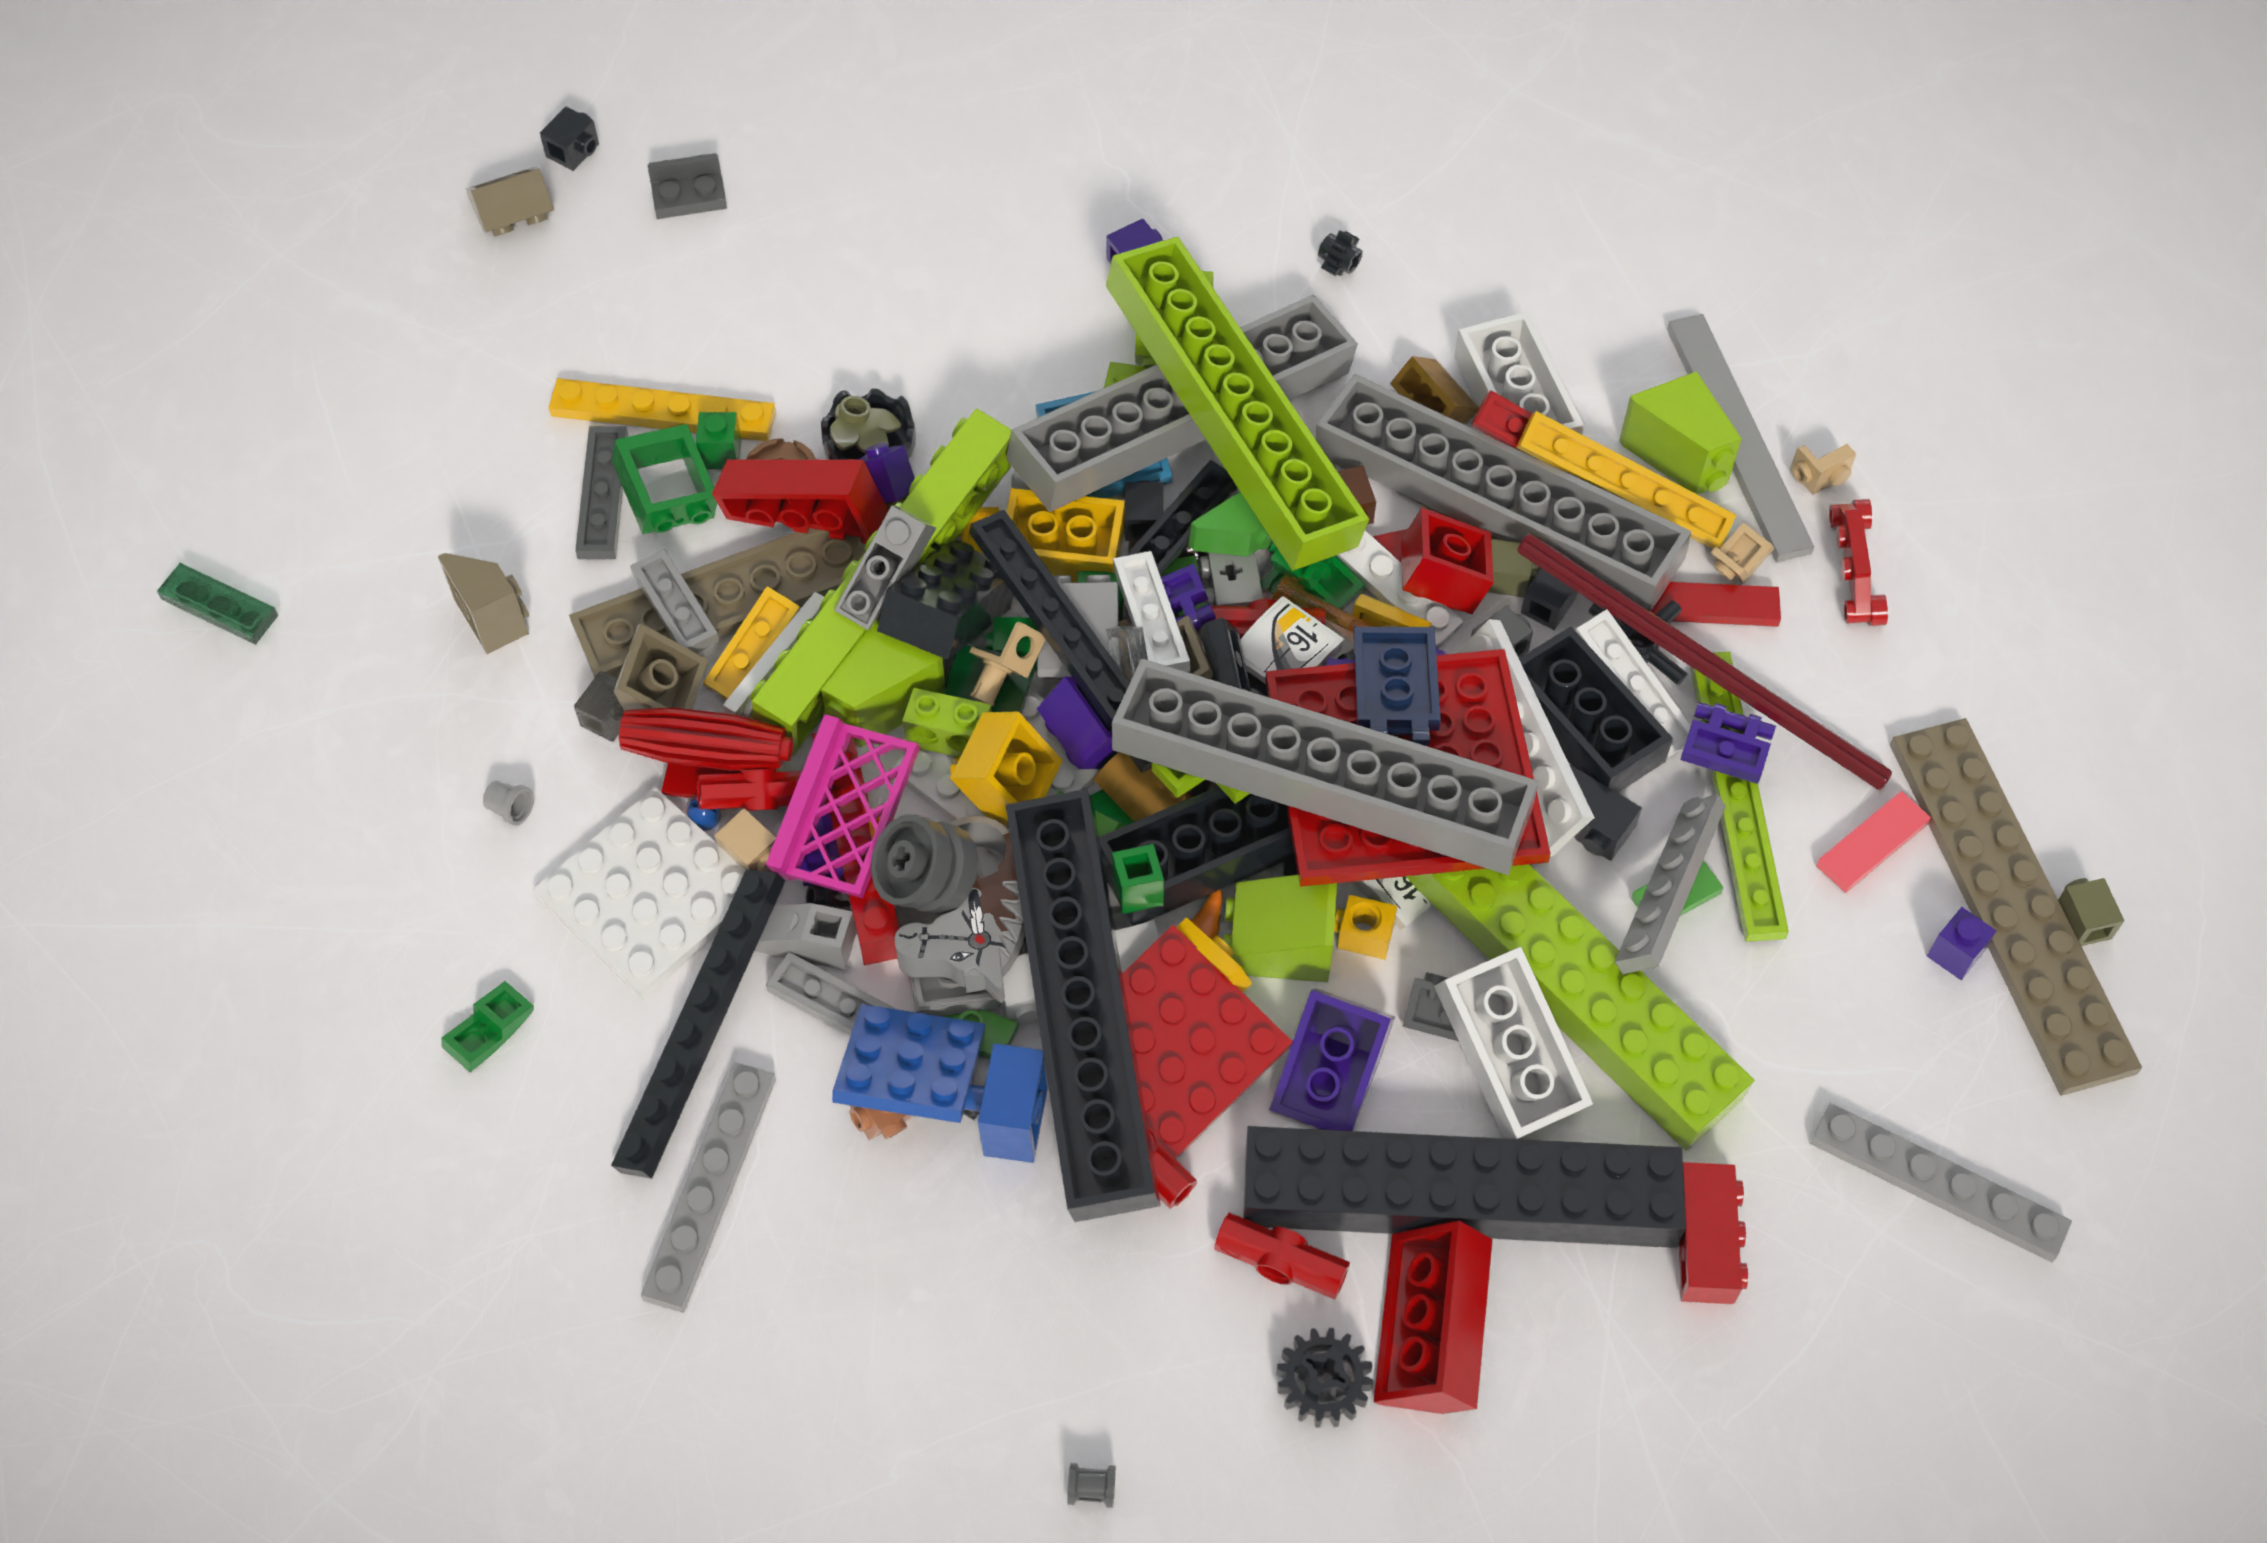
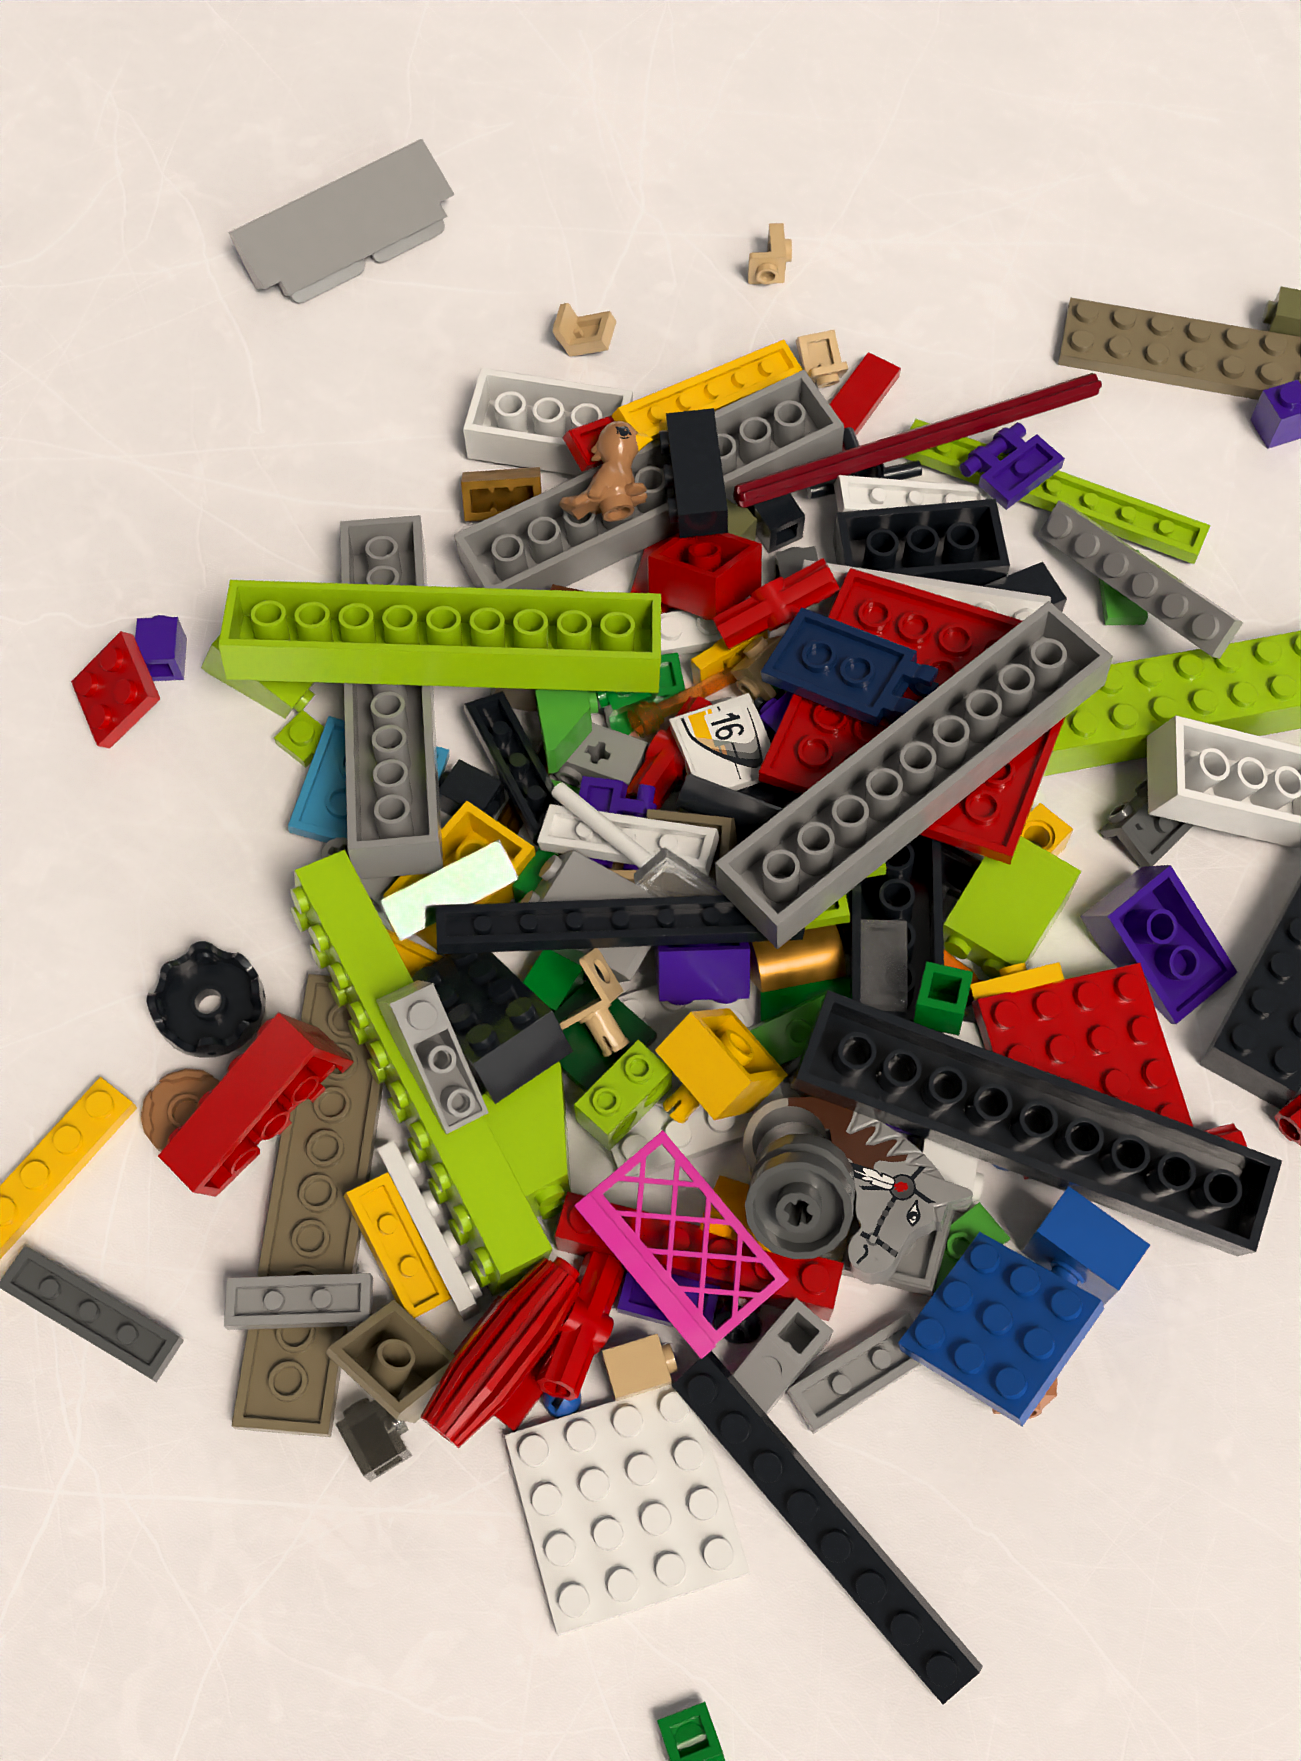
camera: 60 degrees left, 5 degrees up
dark tan slope [438,553,529,654] -> none
light grey piece [483,781,534,826] -> none
green window [612,424,717,535] -> none
light grey plate [641,1062,776,1313] -> none
green brick [696,412,742,469] -> none
olive plate [830,396,901,454] -> none
dark purple brick [858,442,915,503] -> none
black gear [1318,230,1363,276] -> none
lime slope [1619,371,1742,495] -> none
light grey tile [1667,314,1814,563] -> none
coral tile [1816,791,1931,893] -> none
red plate [1829,499,1888,626] -> none
none -> red plate [71,631,160,749]
none -> light grey slope [228,139,455,303]
none -> clear green plate [378,839,520,941]
none -> white bar [552,782,654,871]
none -> tan bracket [553,303,617,357]
none -> medium nougat animal [559,421,653,522]
none -> black brick [659,408,728,538]
none -> red piece [712,558,840,650]
none -> clear tile [860,920,908,1011]

